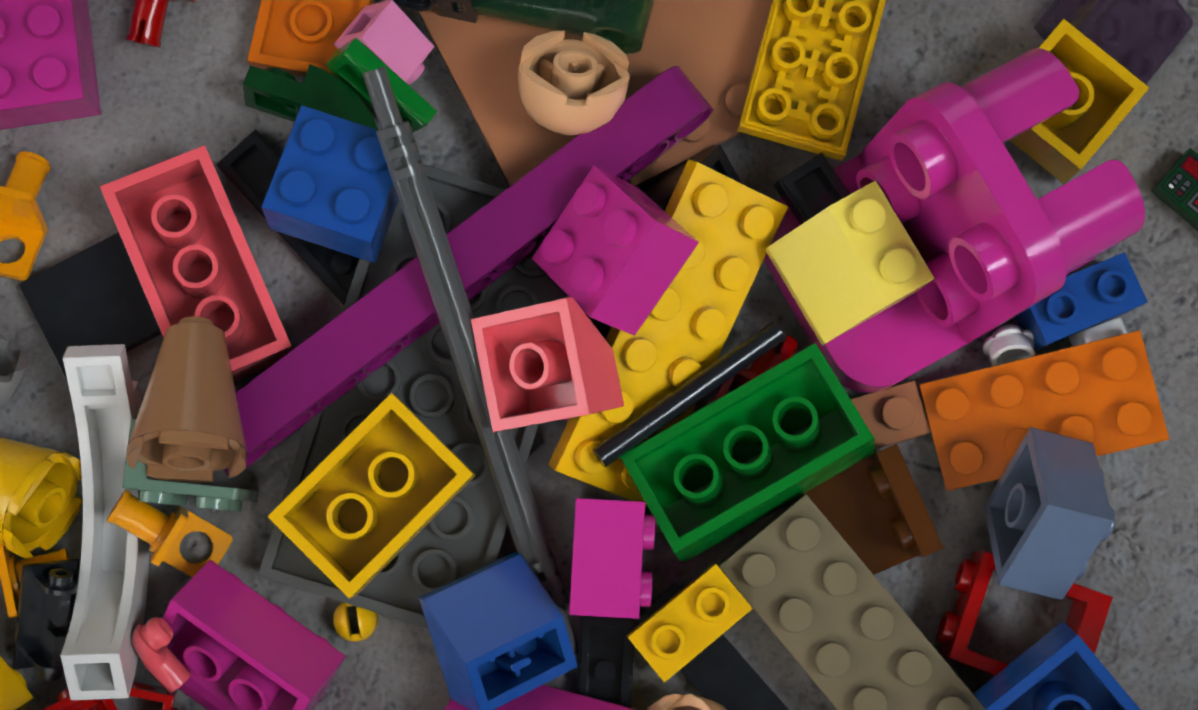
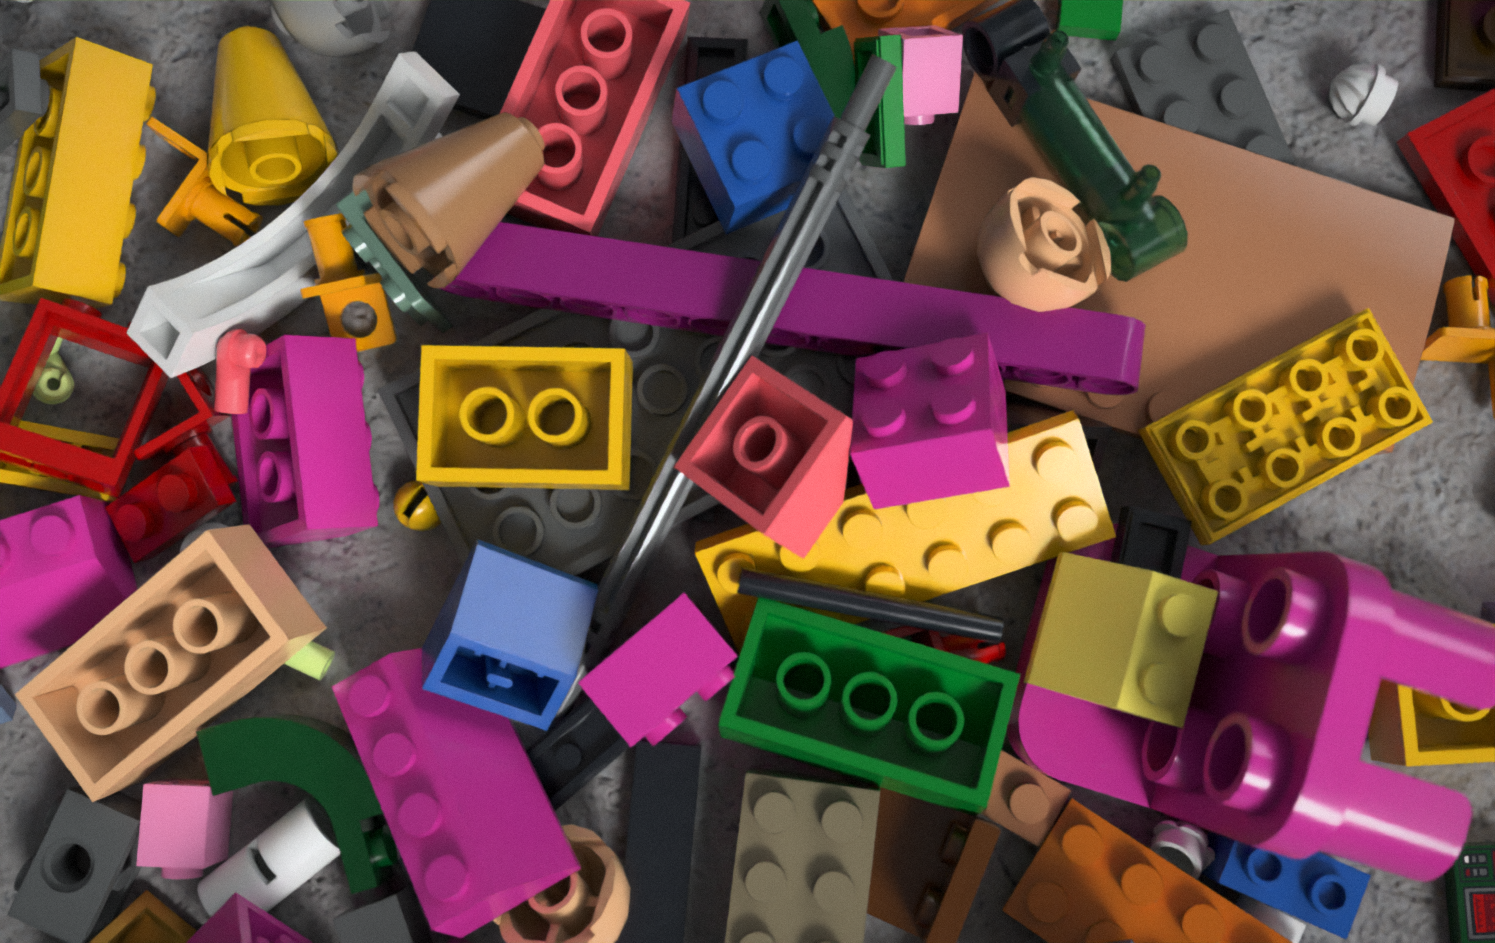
camera: 50 degrees right, 0 degrees up
black hinge [12,559,79,681] -> none
yellow brick [626,564,753,683] -> none

